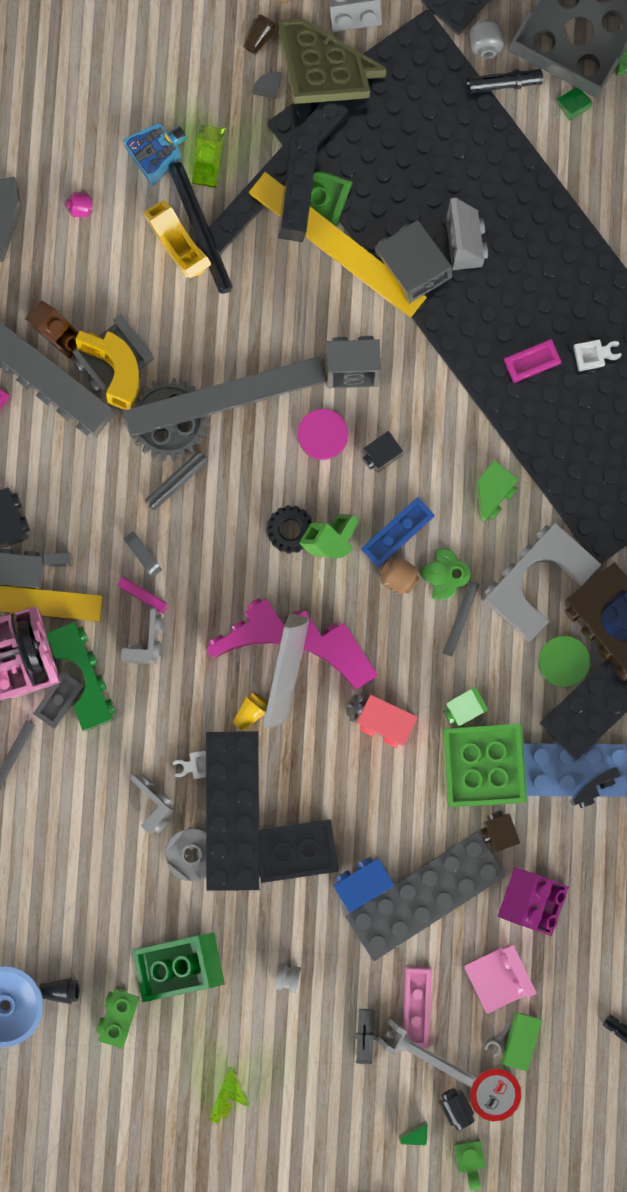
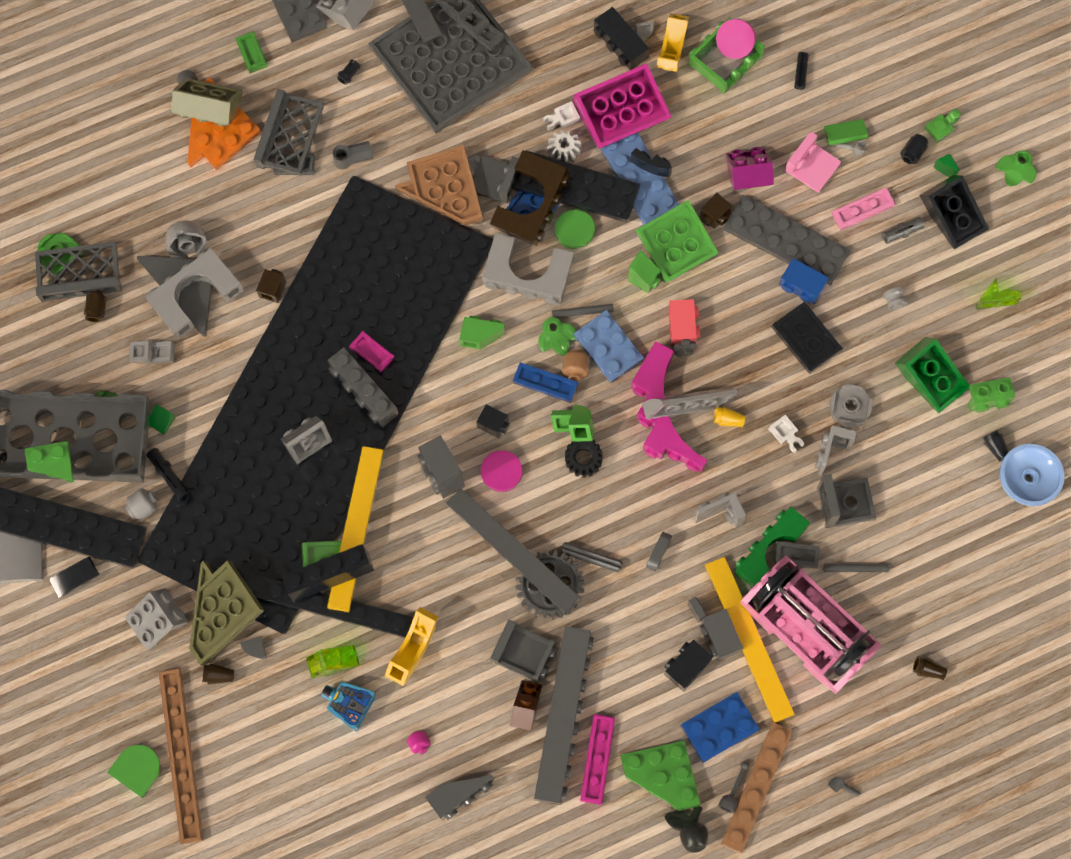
camera: 115 degrees left, 10 degrees down
yellow arch [76,331,140,410] -> none
dark pink tile [117,577,168,614] -> none
black axle [169,162,233,294] -> none
black plate [206,731,260,891] -> none
dark grey panel [375,220,452,304] -> none
light grey piece [376,1017,521,1122] -> none
white plate [574,340,621,371] -> none
none -> dark grey brick [328,347,399,427]
none -> medium blue plate [573,310,644,384]
none -> dark grey bracket [817,474,876,528]
none -> black slope [920,175,989,249]

